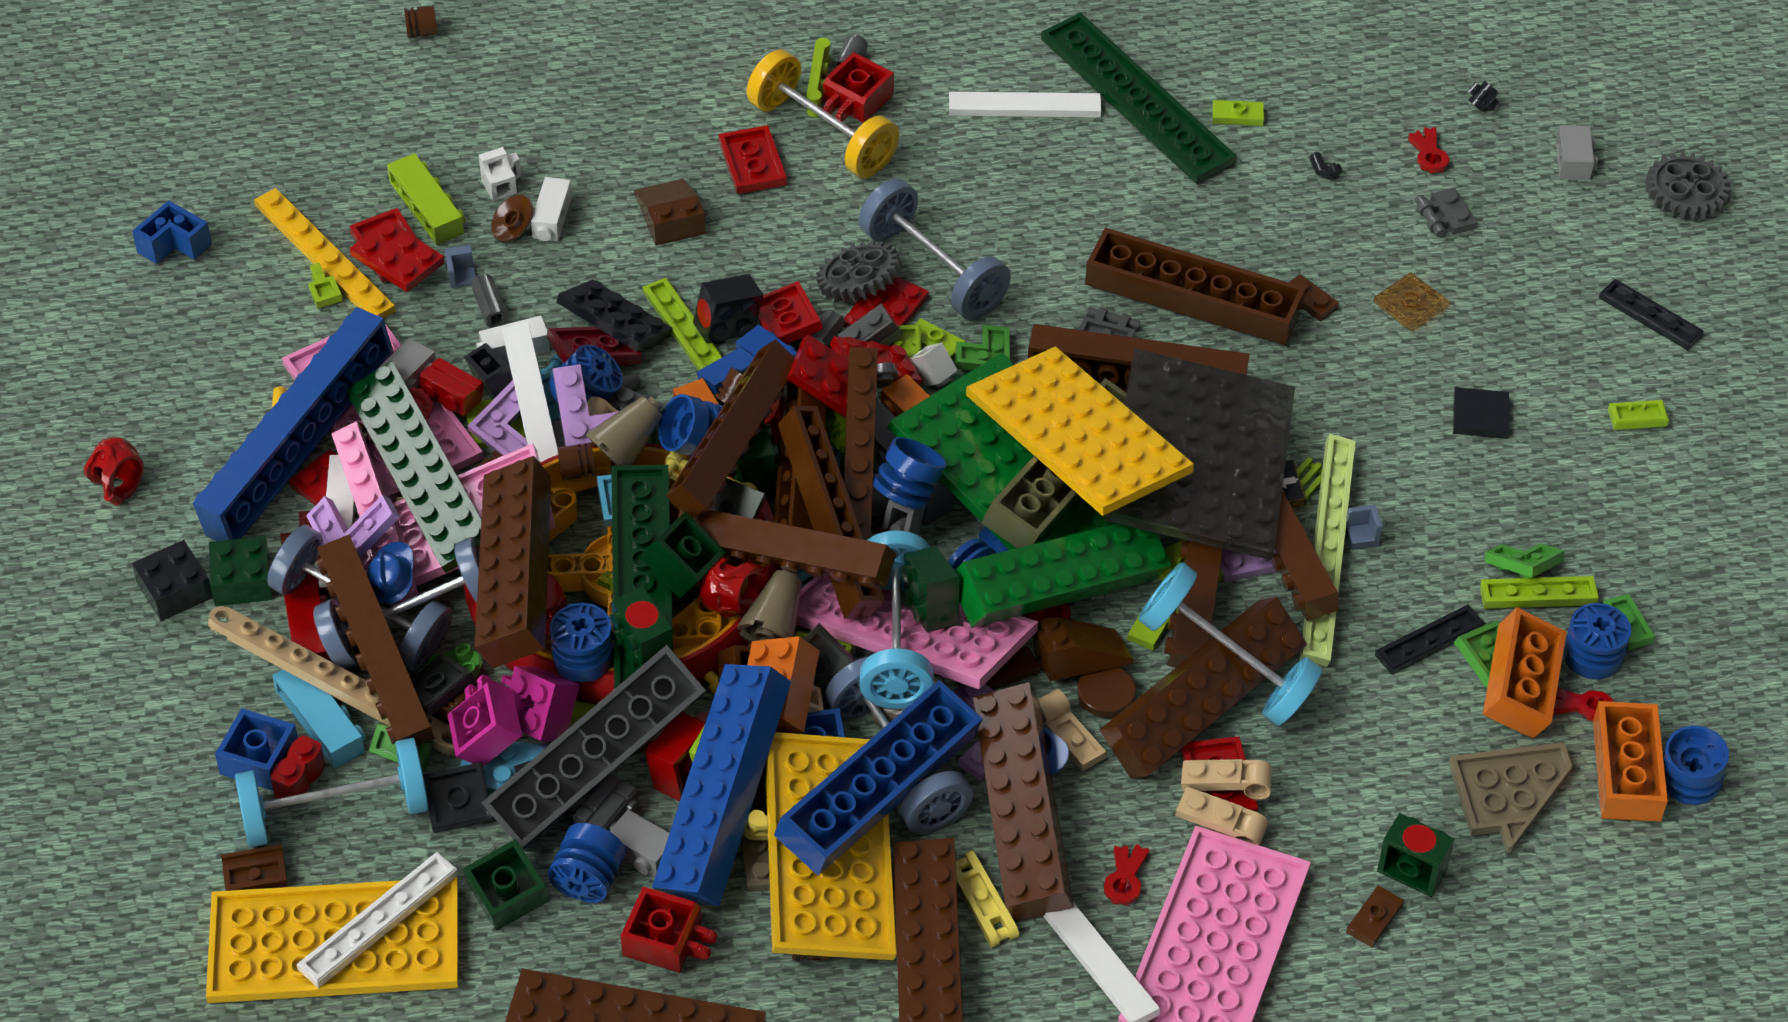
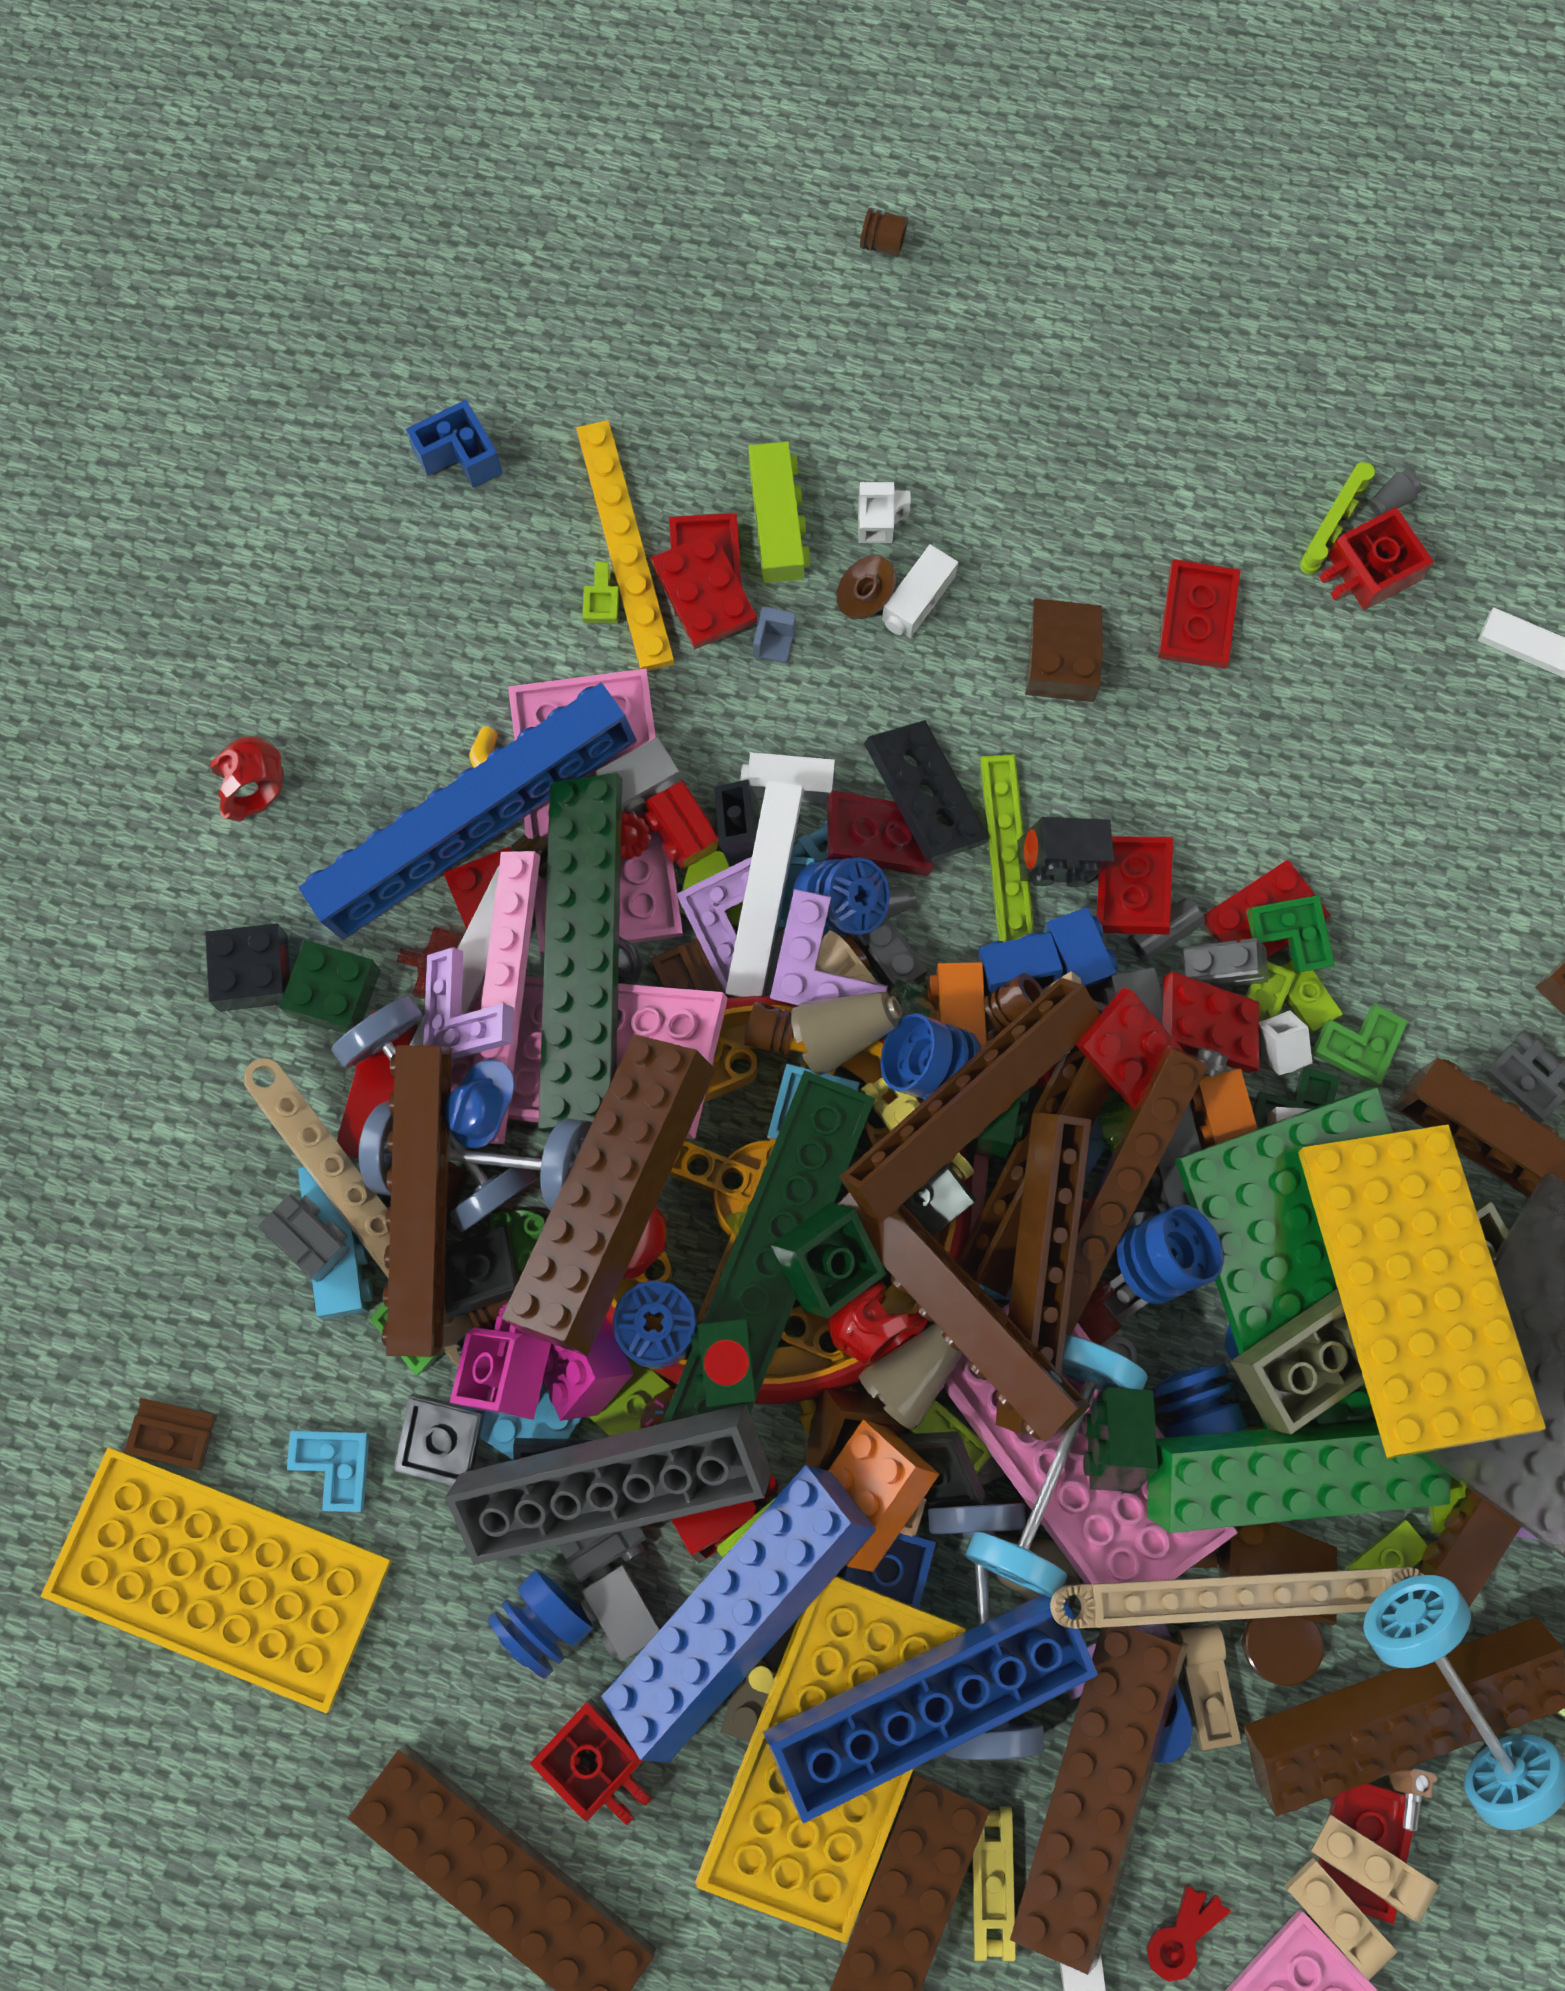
camera: 25 degrees right, 25 degrees up
blue brick [215,708,298,791] -> none
medium azure axle [235,738,429,848] -> none
red brick [271,735,325,806] -> none
white tile [297,852,458,988] -> none
dark green brick [462,839,550,930] -> none
dark grey axle [471,274,508,328] -> none
yellow axle [747,49,899,179] -> none
dark grey gear [816,240,902,303] -> none
sand blue axle [859,179,1011,320] -> none
none -> dark grey brick [258,1194,350,1282]
none -> medium azure plate [287,1431,370,1512]
none -> tan plate [1050,1567,1424,1629]
none -> green plate [1246,895,1335,974]
none -> piece [1388,1768,1437,1831]

